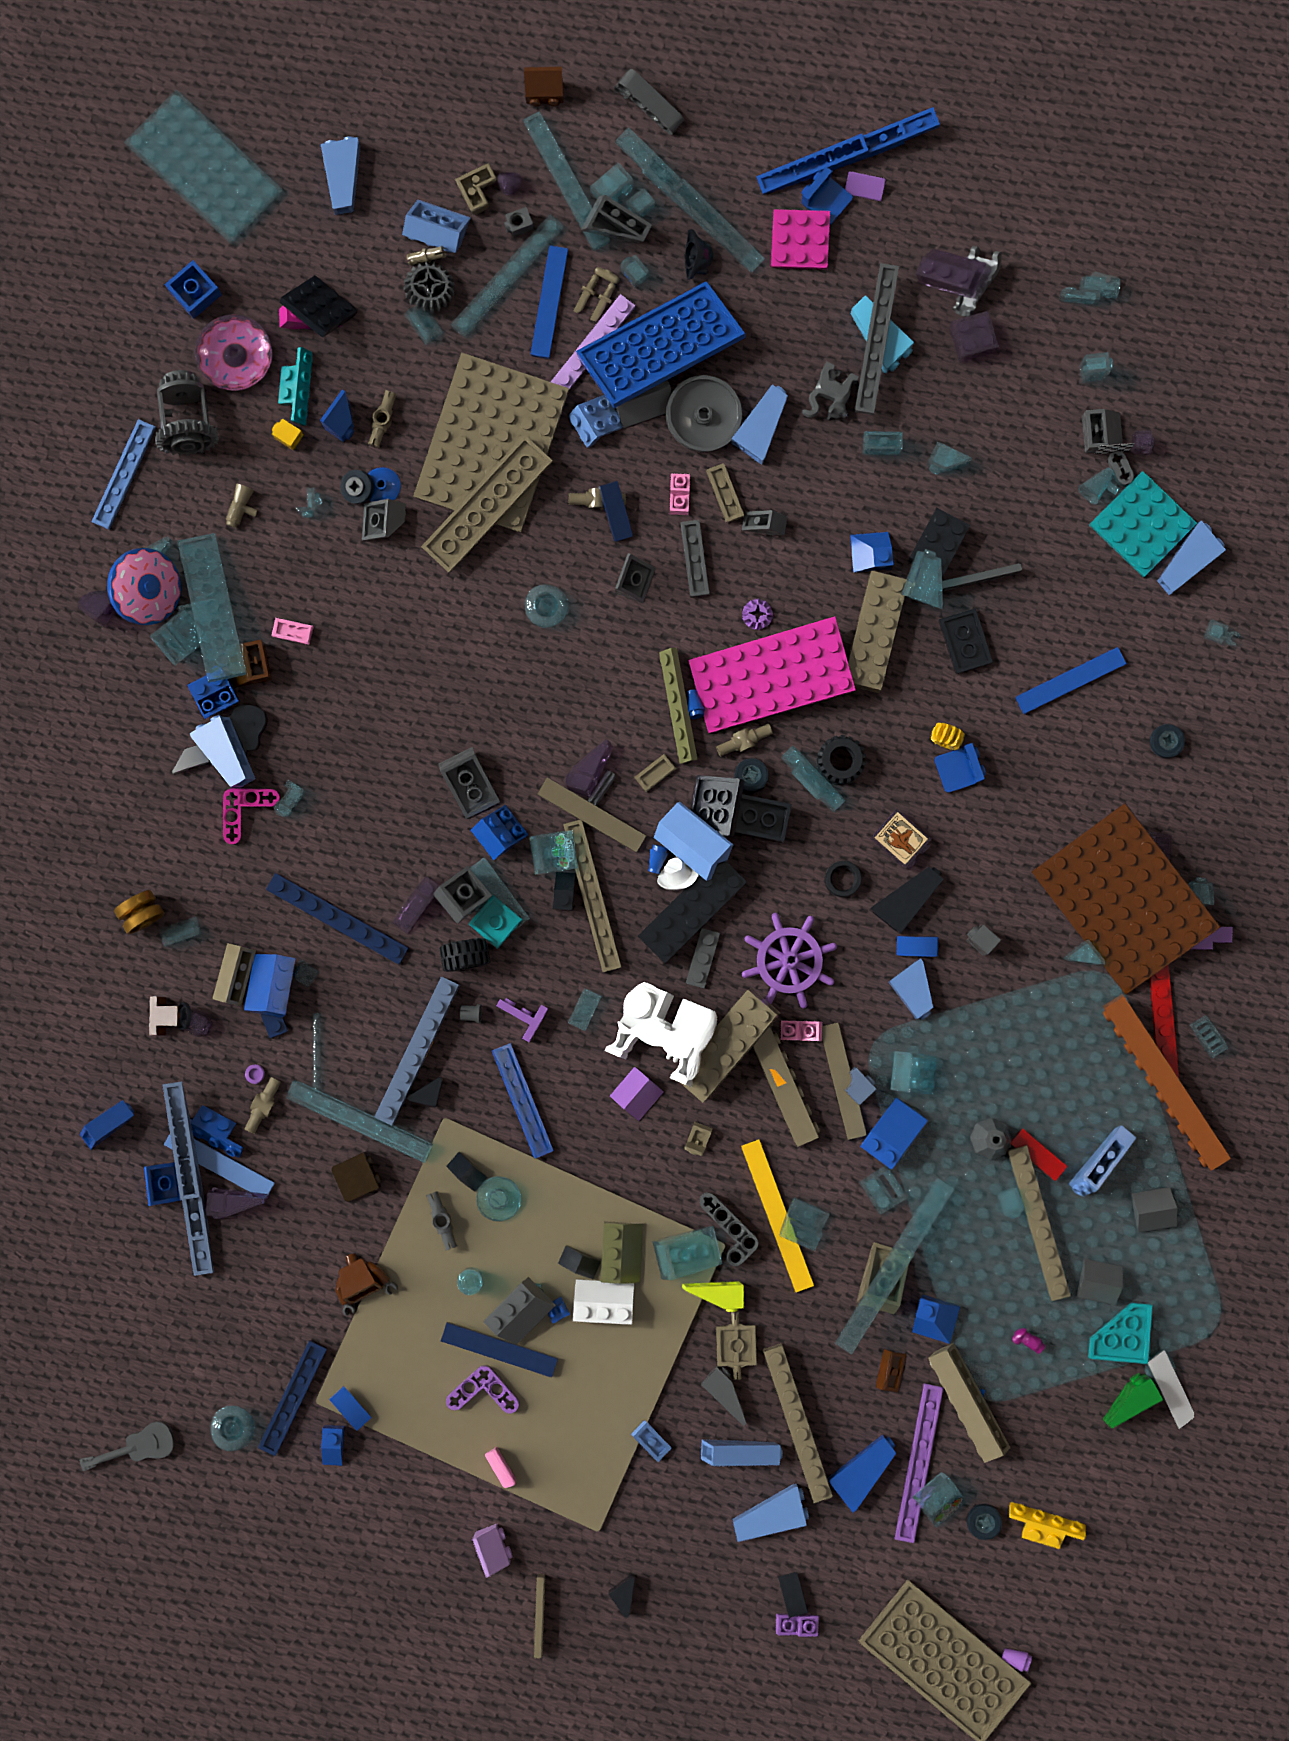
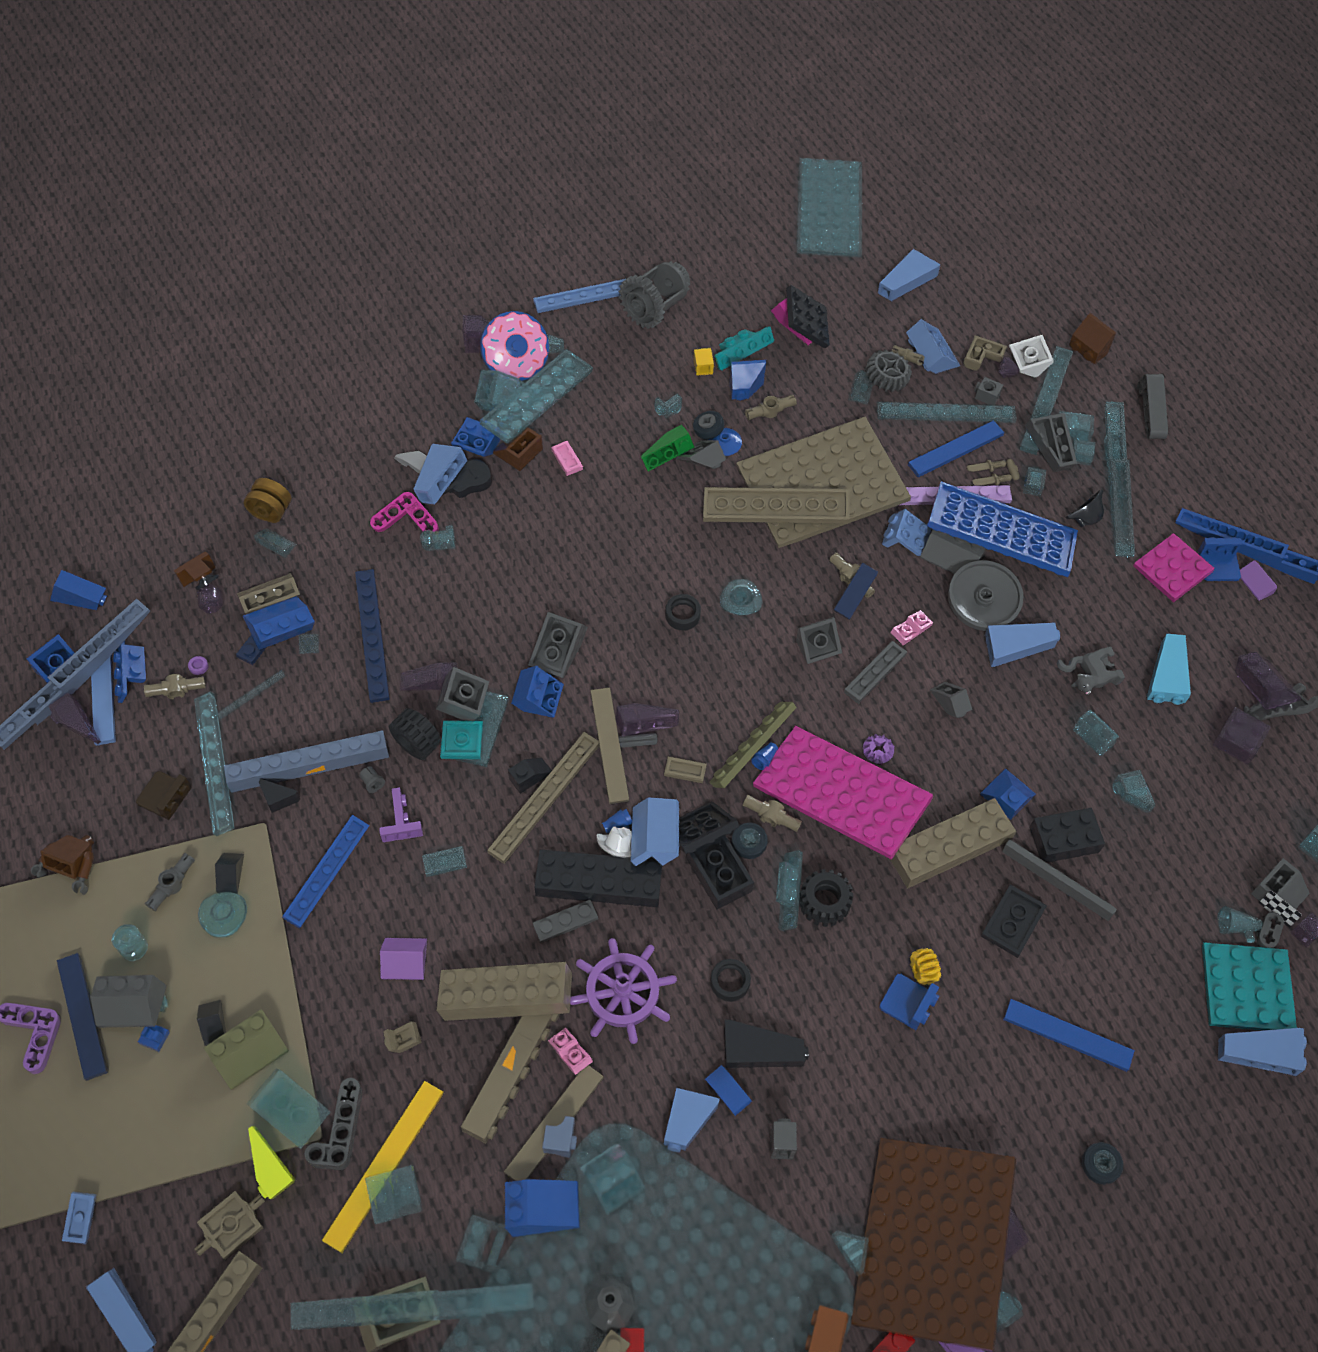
camera: 45 degrees right, 25 degrees down
blue brick [164,260,222,319] -> none
clear purple dish [195,315,272,391] -> none
dark tan piece [226,484,257,528] -> none
clear light blue slope [529,830,578,875] -> none
white slope [573,1279,634,1324] -> none
white animal [605,982,717,1087] -> none
dark grey slope [701,1366,746,1426] -> none
dark tan plate [706,463,744,524] -> none
dark grey plate [855,263,899,415] -> none
brick [870,809,931,869] -> none
clear light blue slope [901,549,943,609] -> none
clear light blue plate [1203,619,1240,646] -> none
none -> green slope [641,424,694,472]
none -> black tyre [665,594,701,630]
none -> white slope [1009,335,1054,377]

